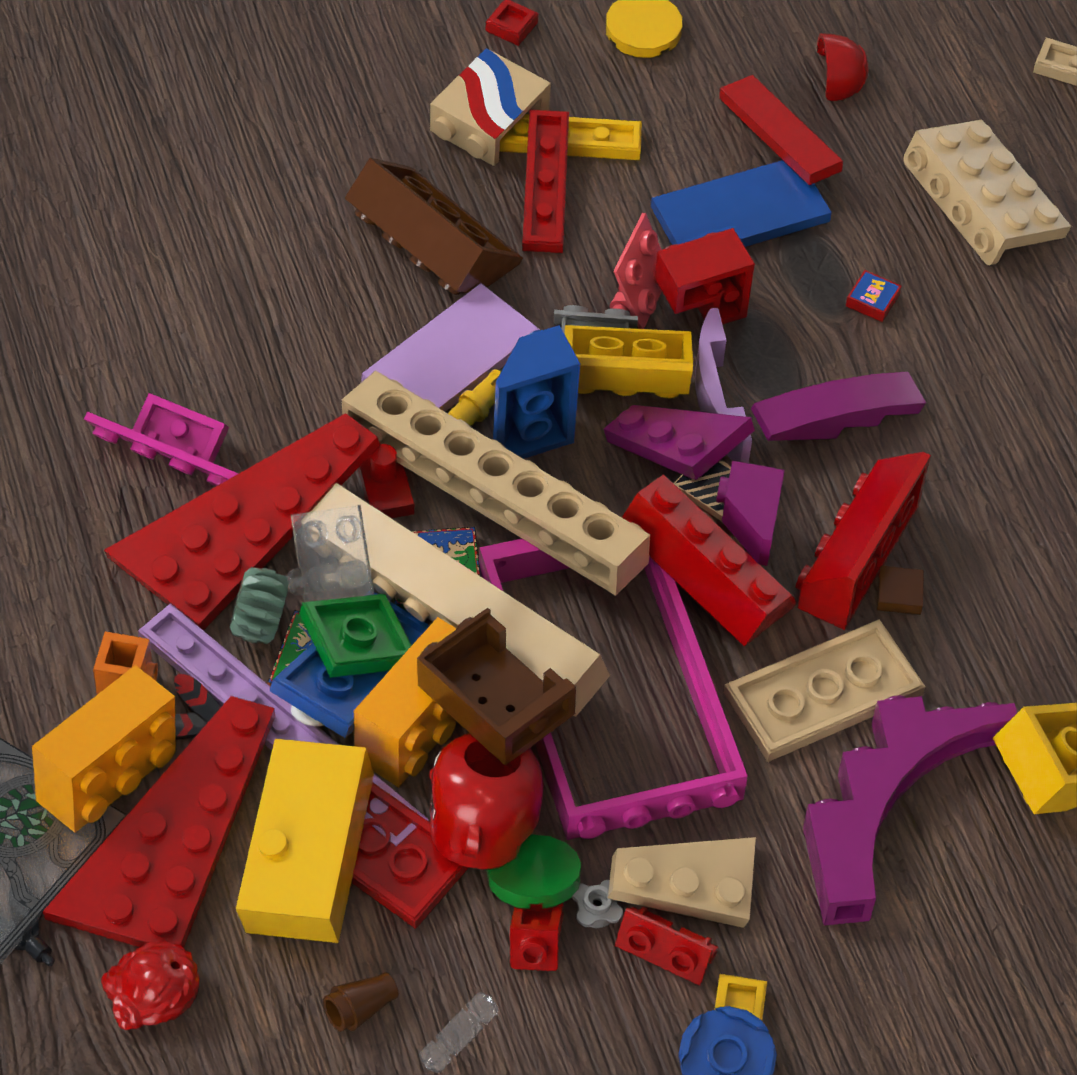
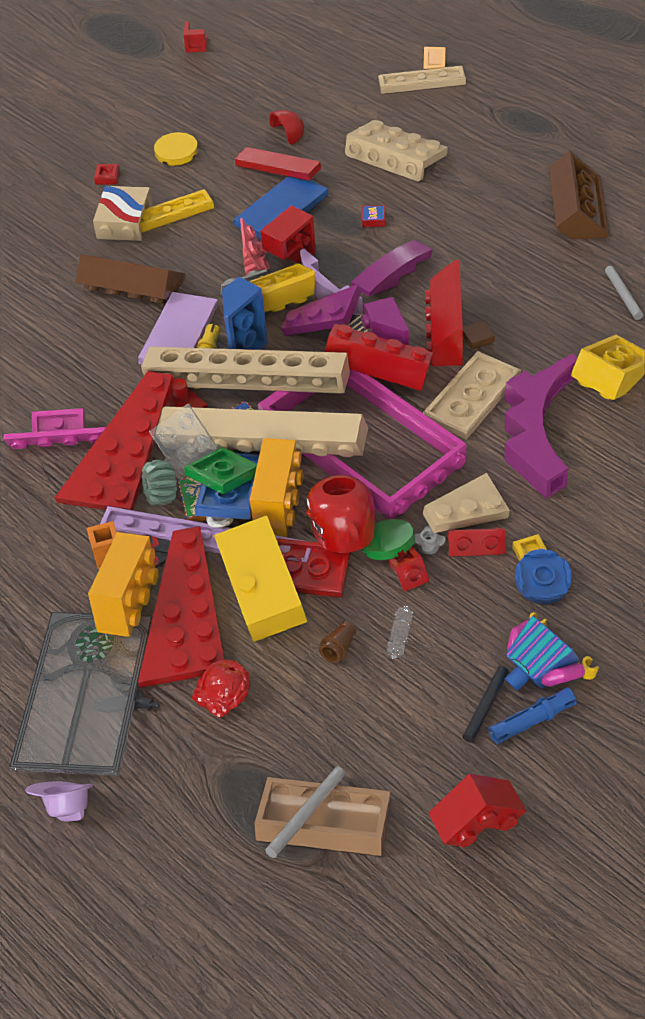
camera: 20 degrees left, 5 degrees down
reddish brown piece [417,608,576,766] -> none
red tile [522,110,569,253] -> none

